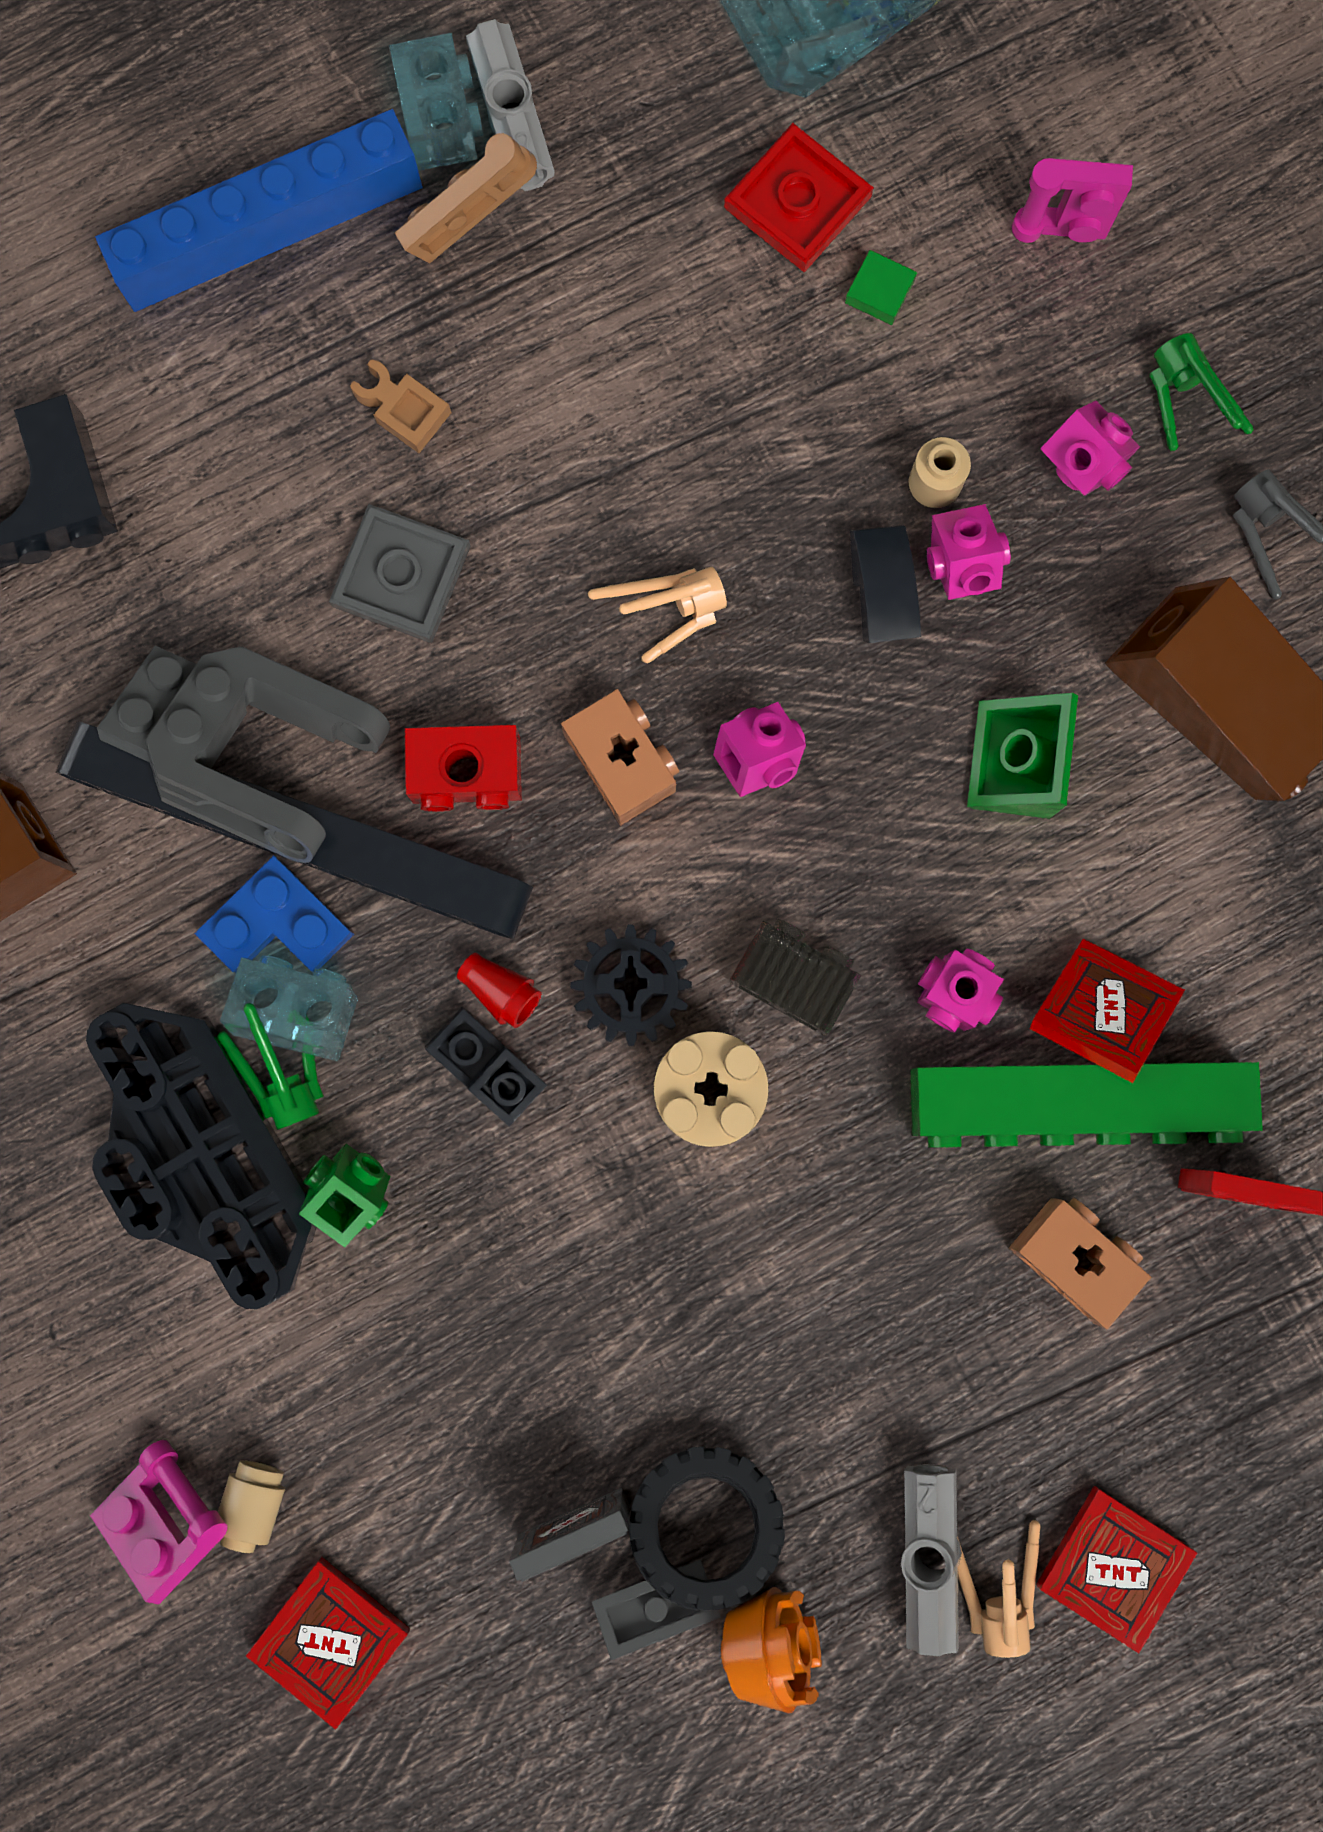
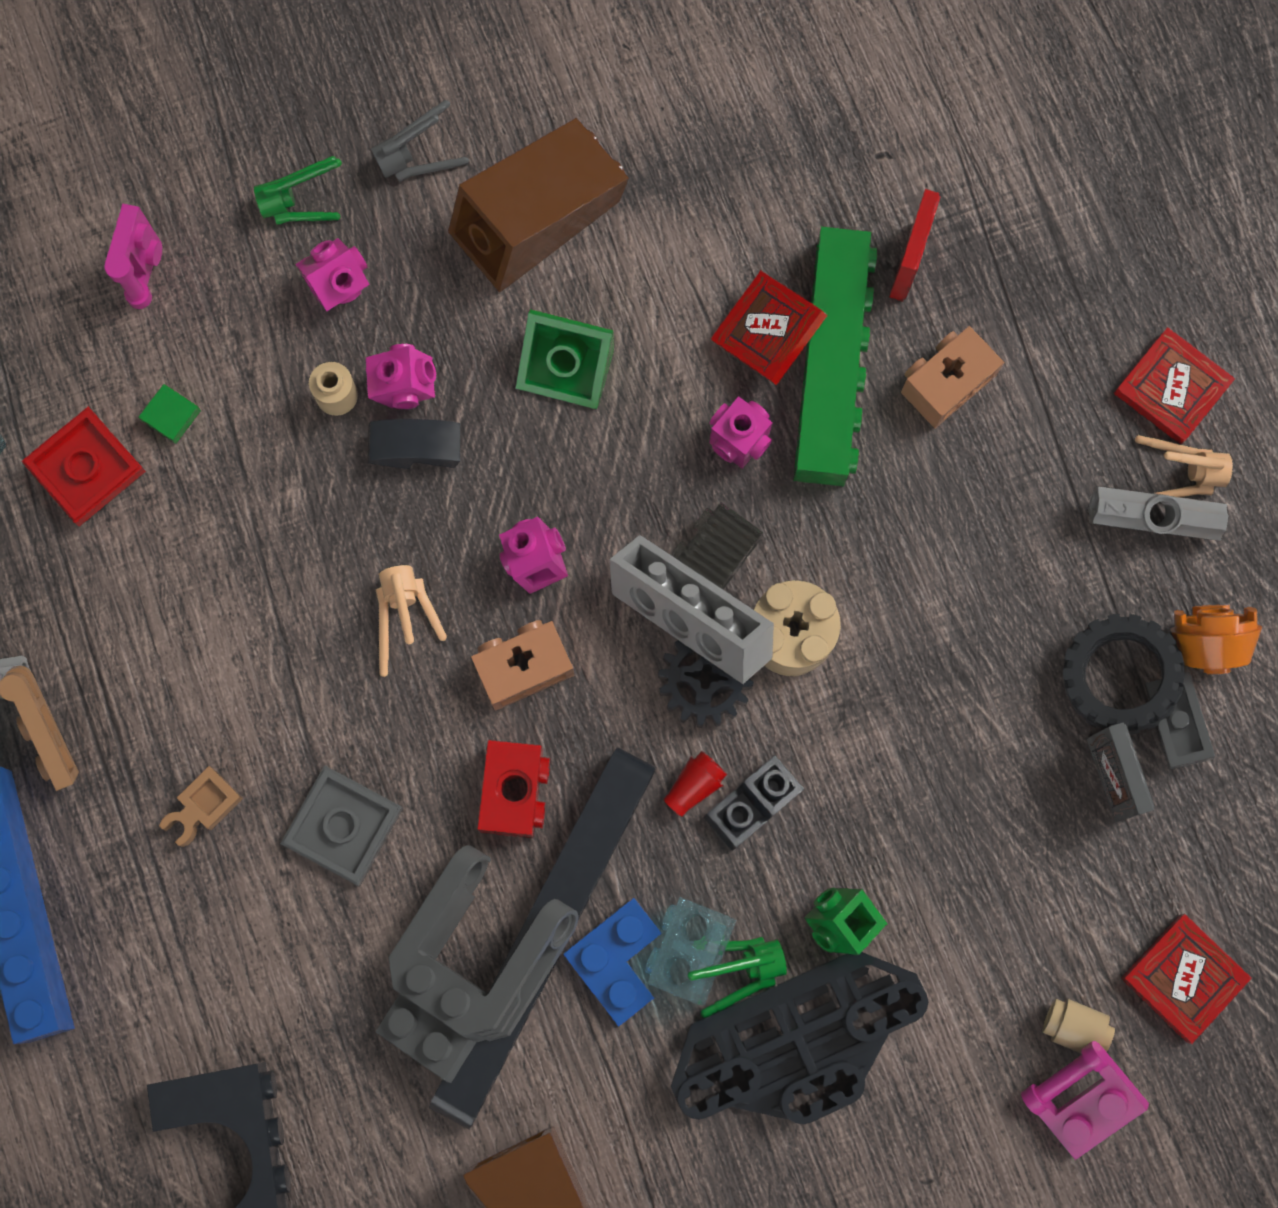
camera: 85 degrees left, 5 degrees down
none -> light grey brick [610,535,774,684]

